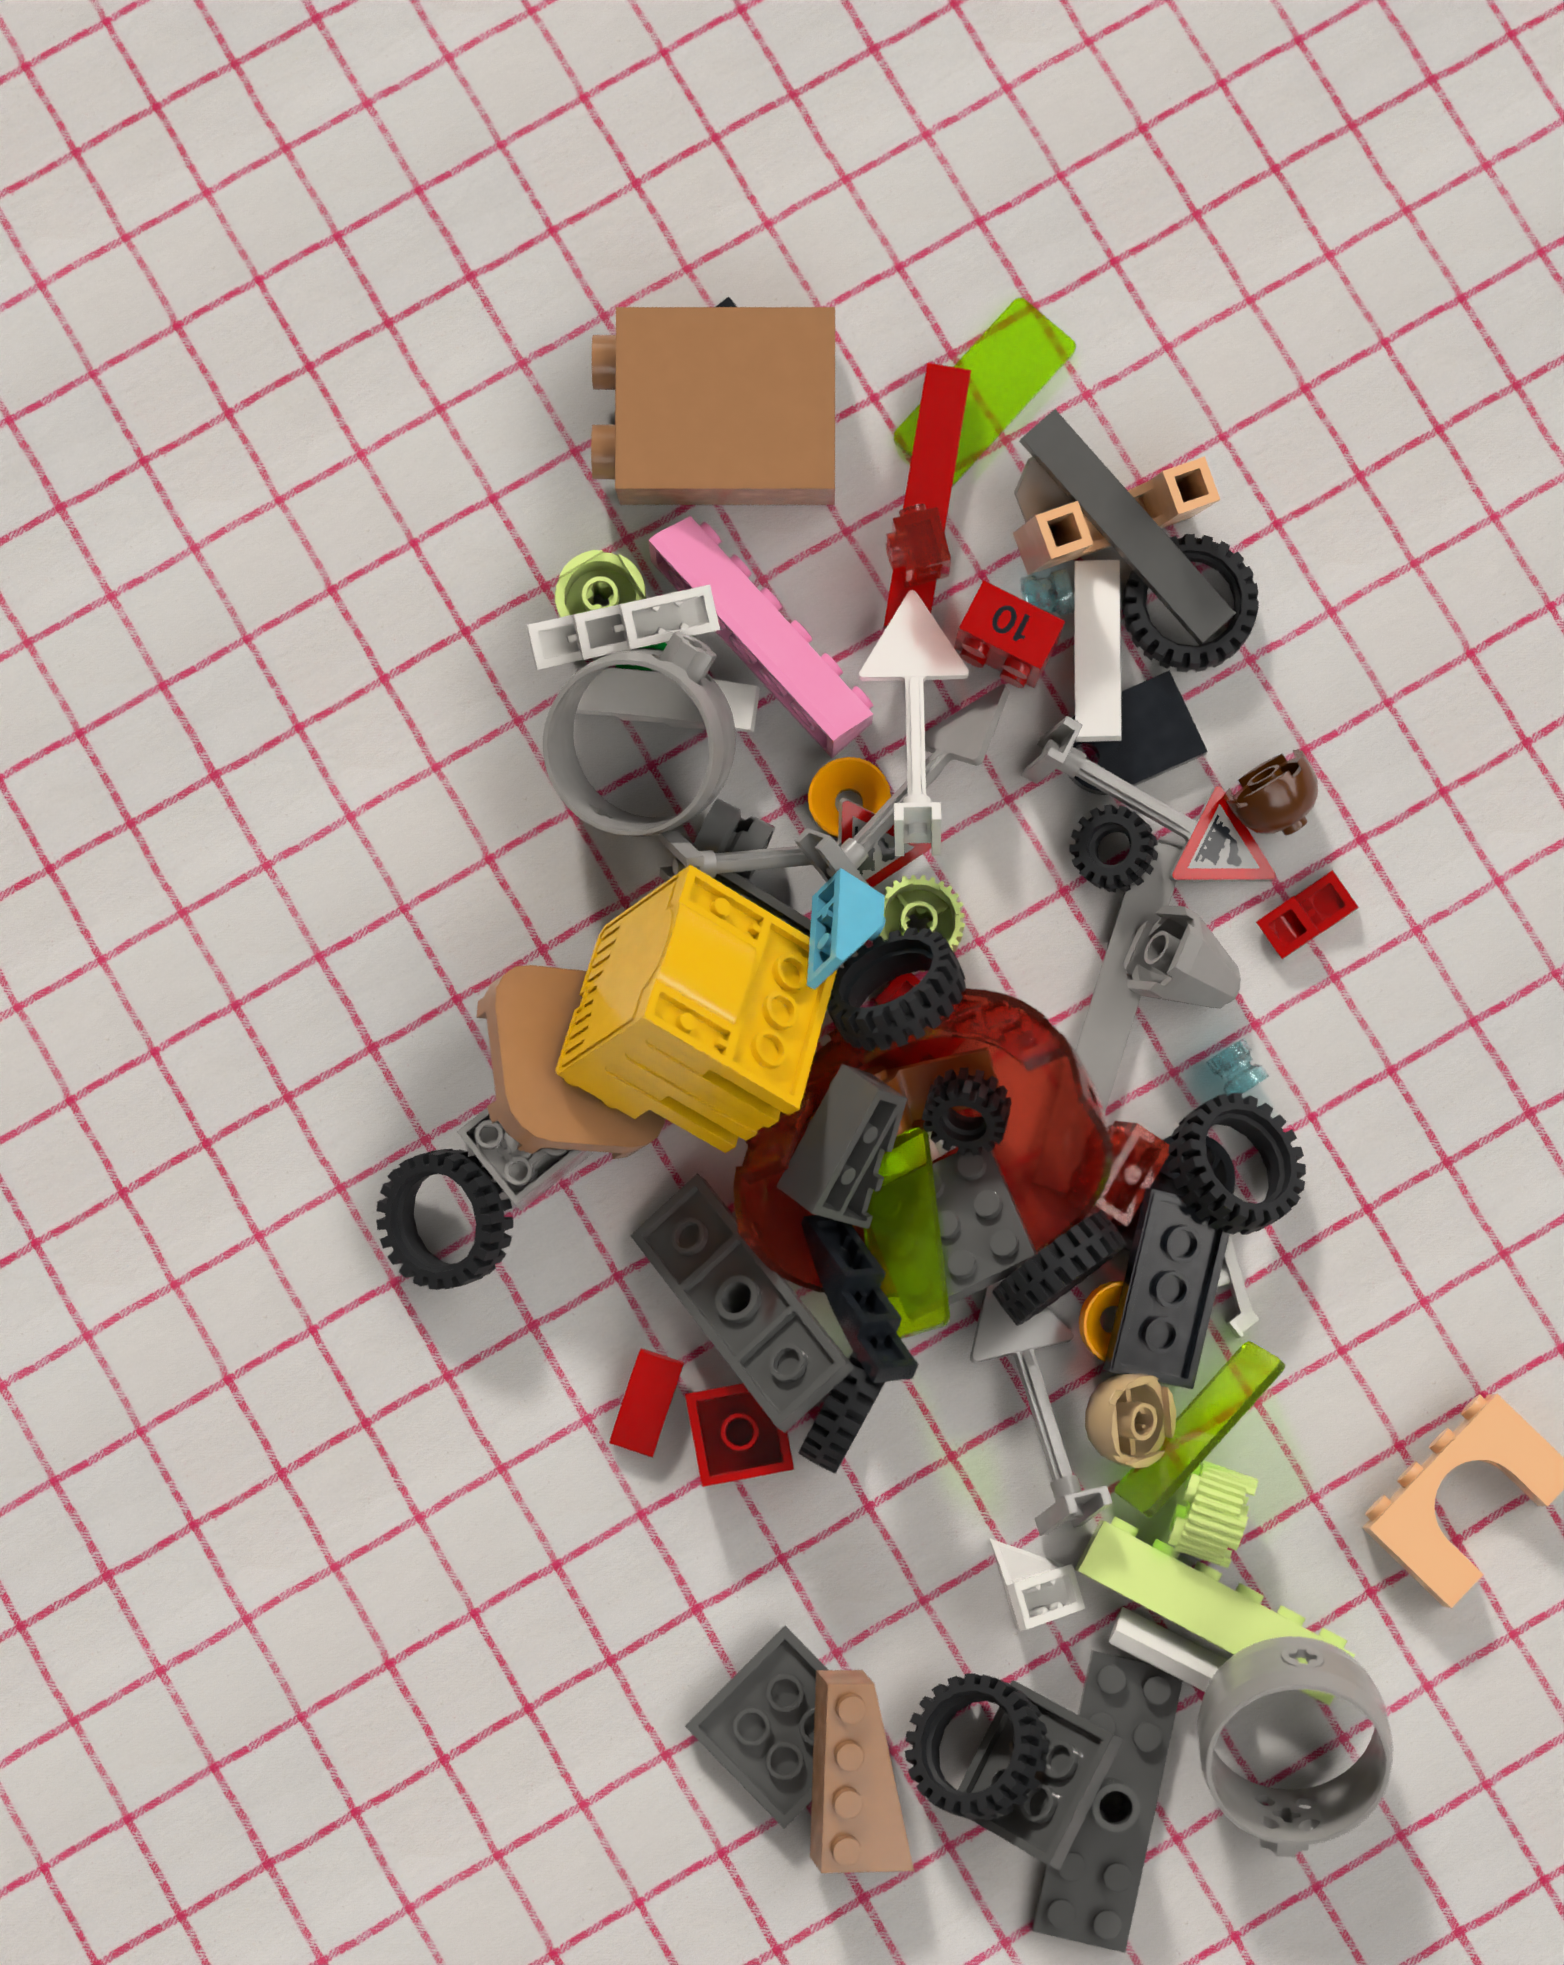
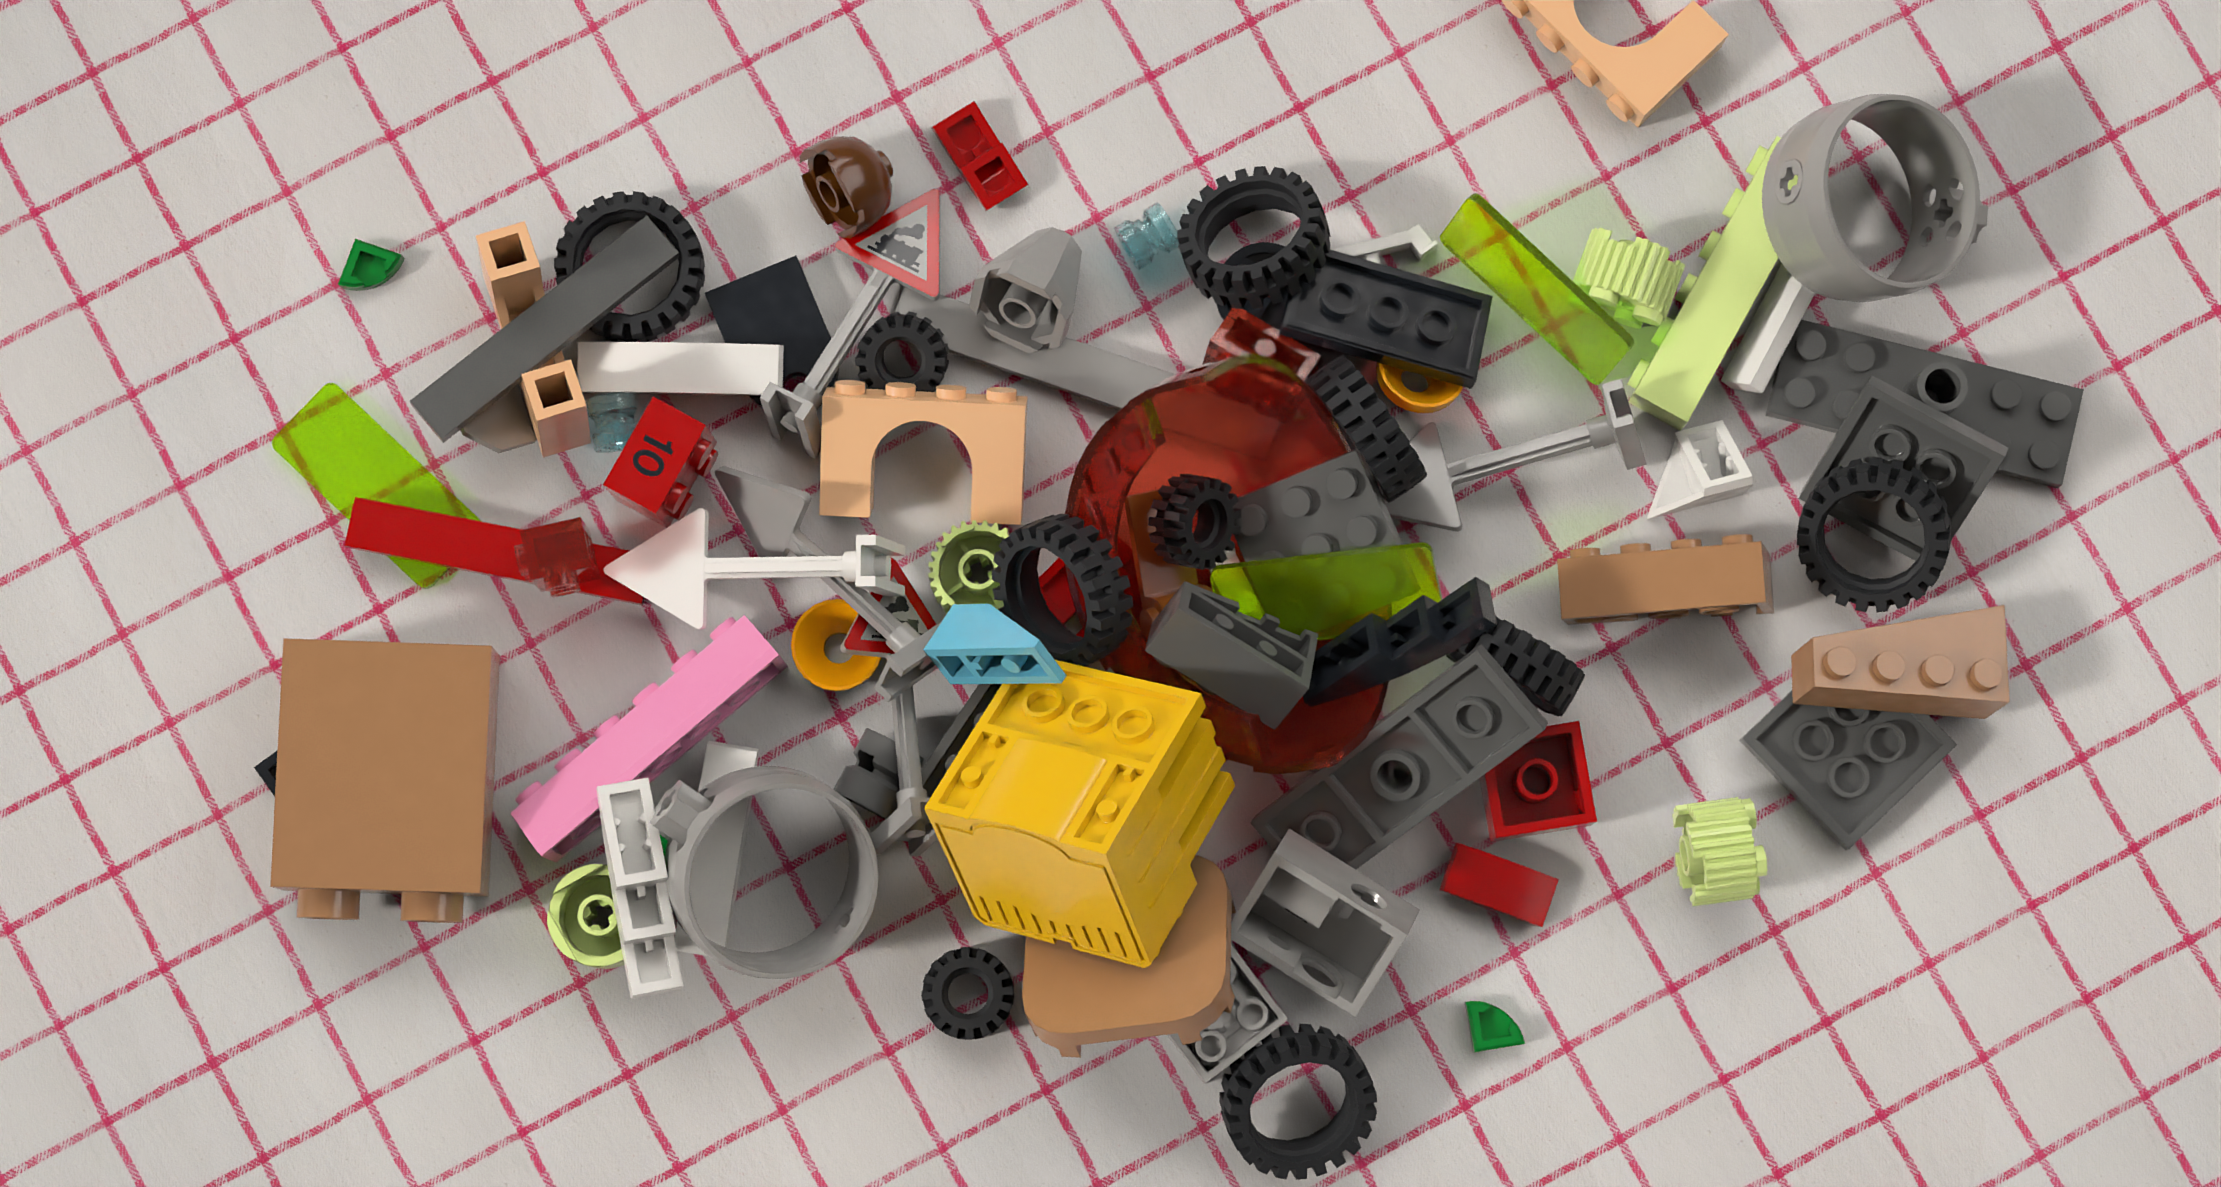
camera: 85 degrees left, 0 degrees up
tan cylinder [1085,1374,1176,1468] -> none
none -> green tile [338,239,405,291]
none -> light nougat arch [819,380,1028,525]
none -> black tyre [921,947,1015,1040]
none -> light grey piece [1231,829,1420,1017]
none -> green tile [1465,1001,1525,1052]
none -> medium nougat wedge [1557,534,1774,625]
none -> yellowish green brick [1672,797,1767,906]

